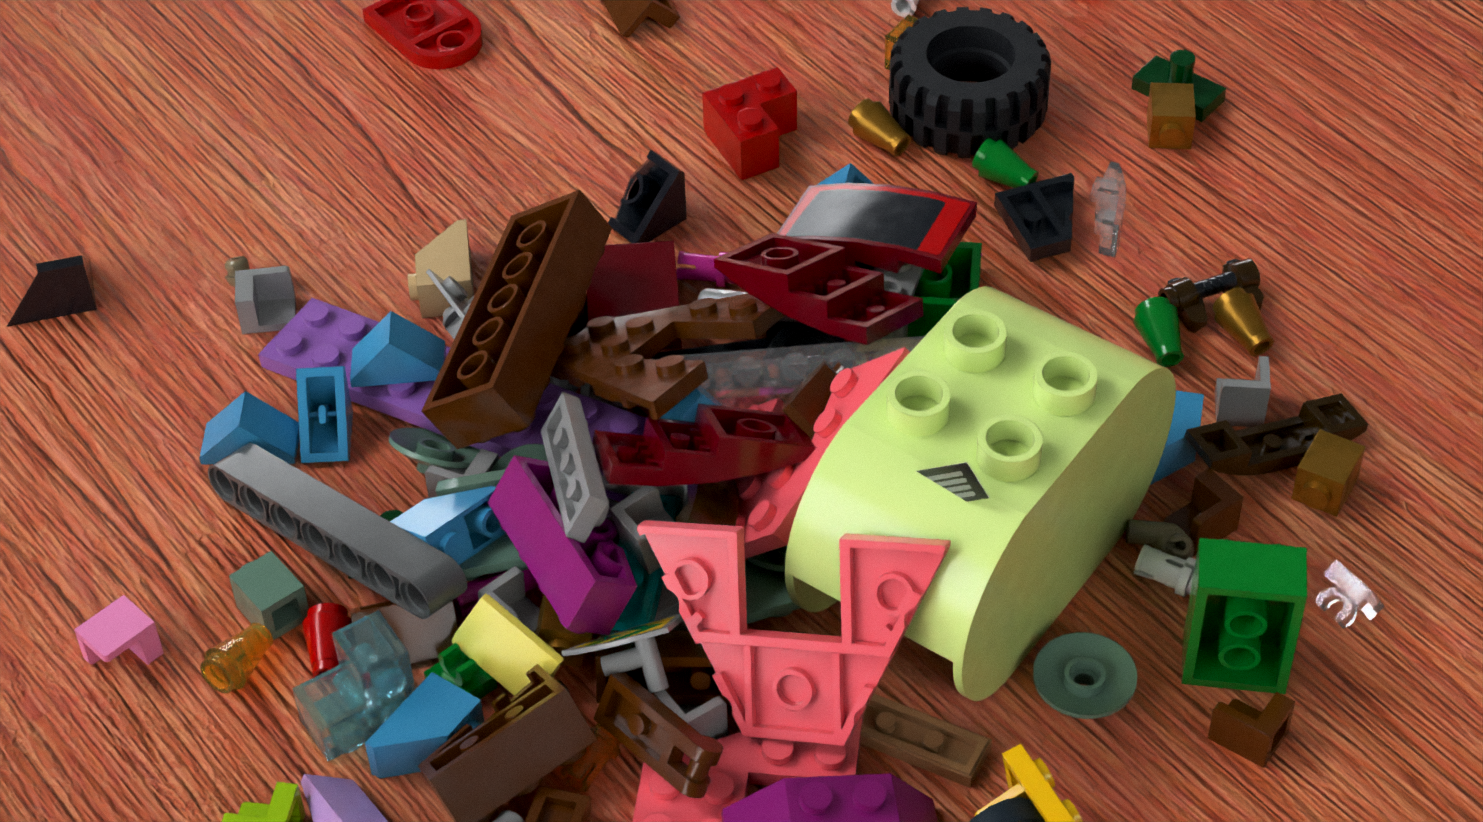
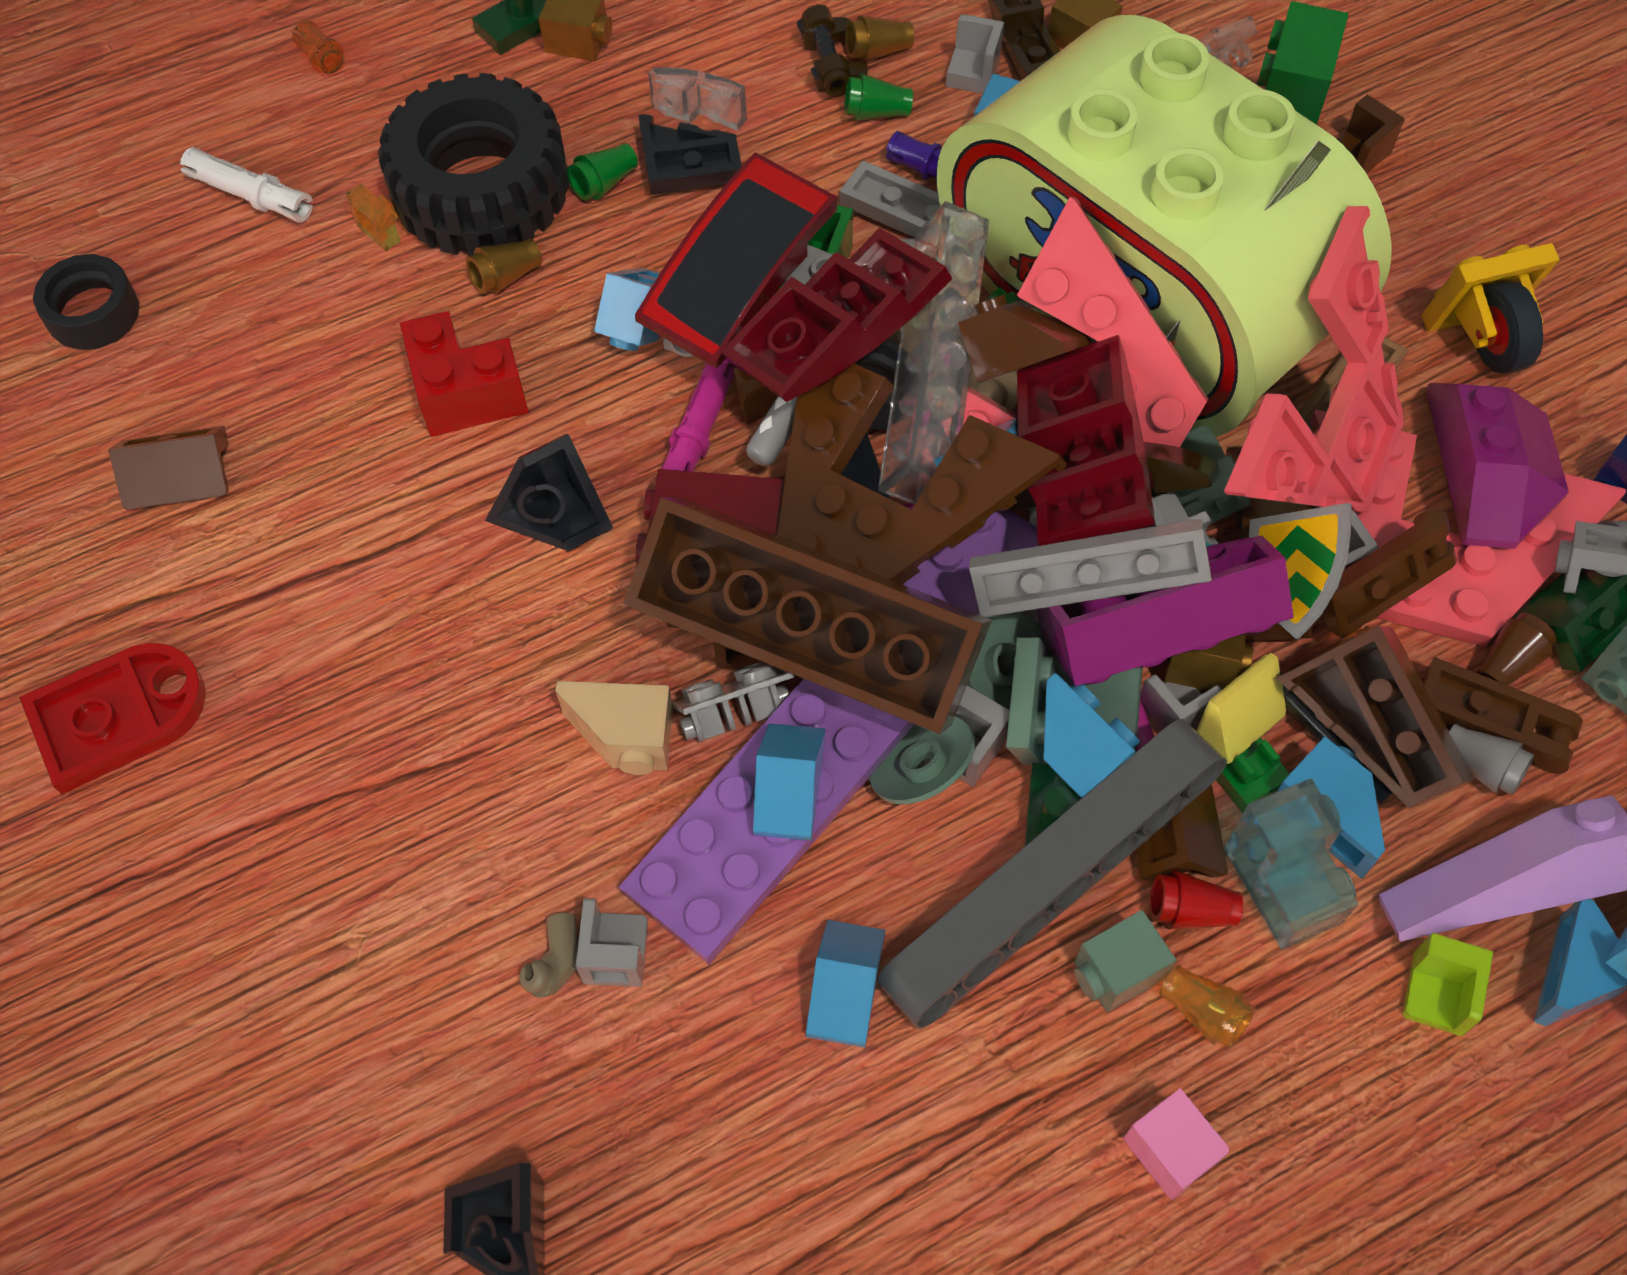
camera: 80 degrees left, 15 degrees up
dark azure slope [296,366,353,463] -> none

